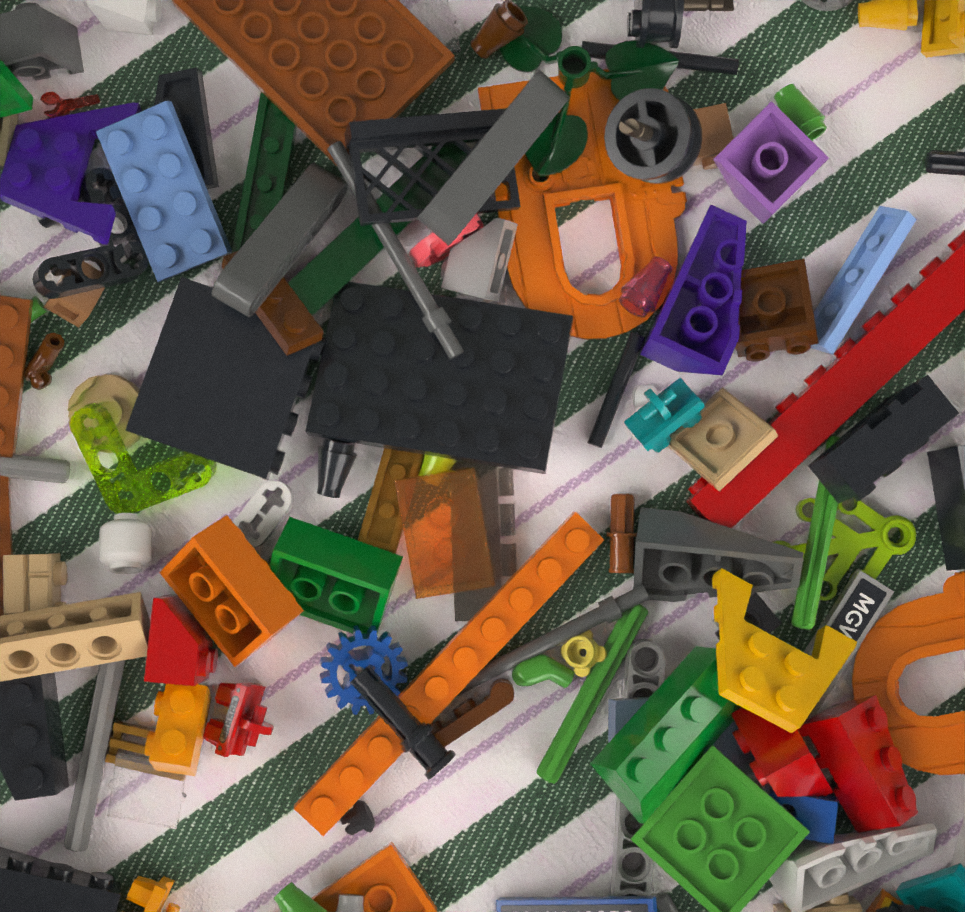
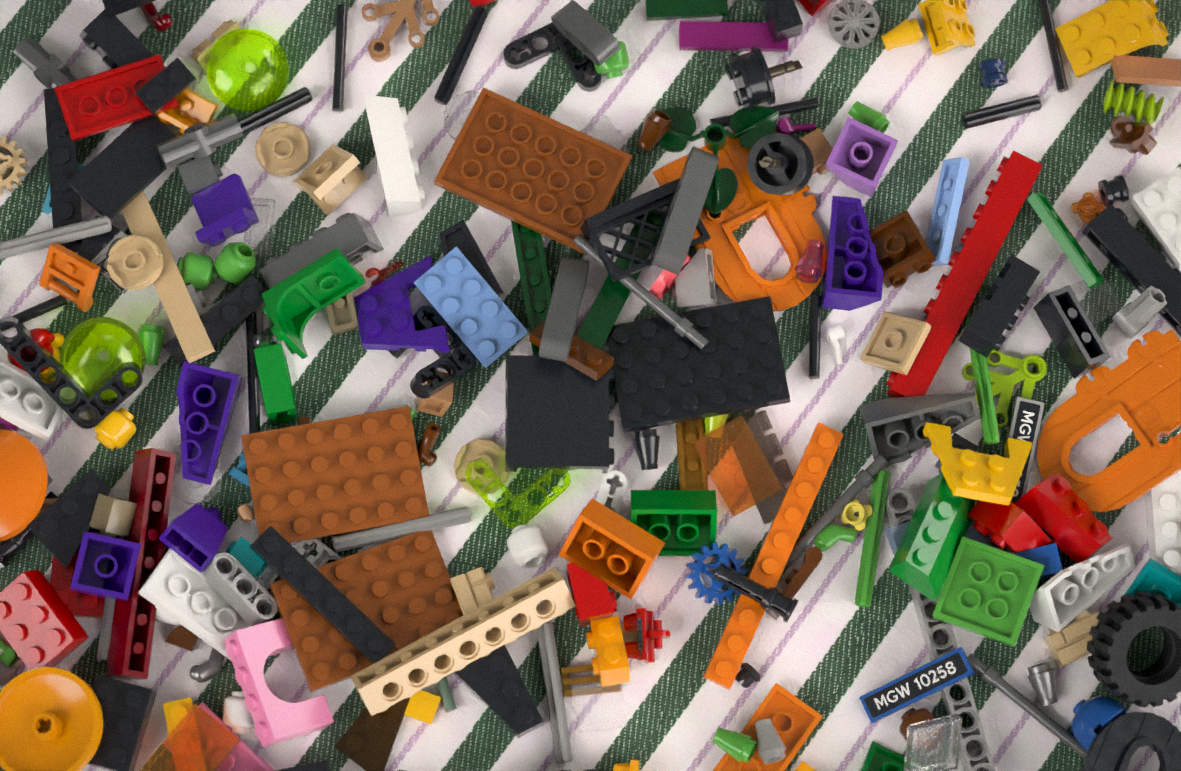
camera: 25 degrees left, 10 degrees down
dark orange axle [606,494,637,573] -> none
teal hips [624,377,705,453] -> none
none -> magenta hand [776,117,816,135]

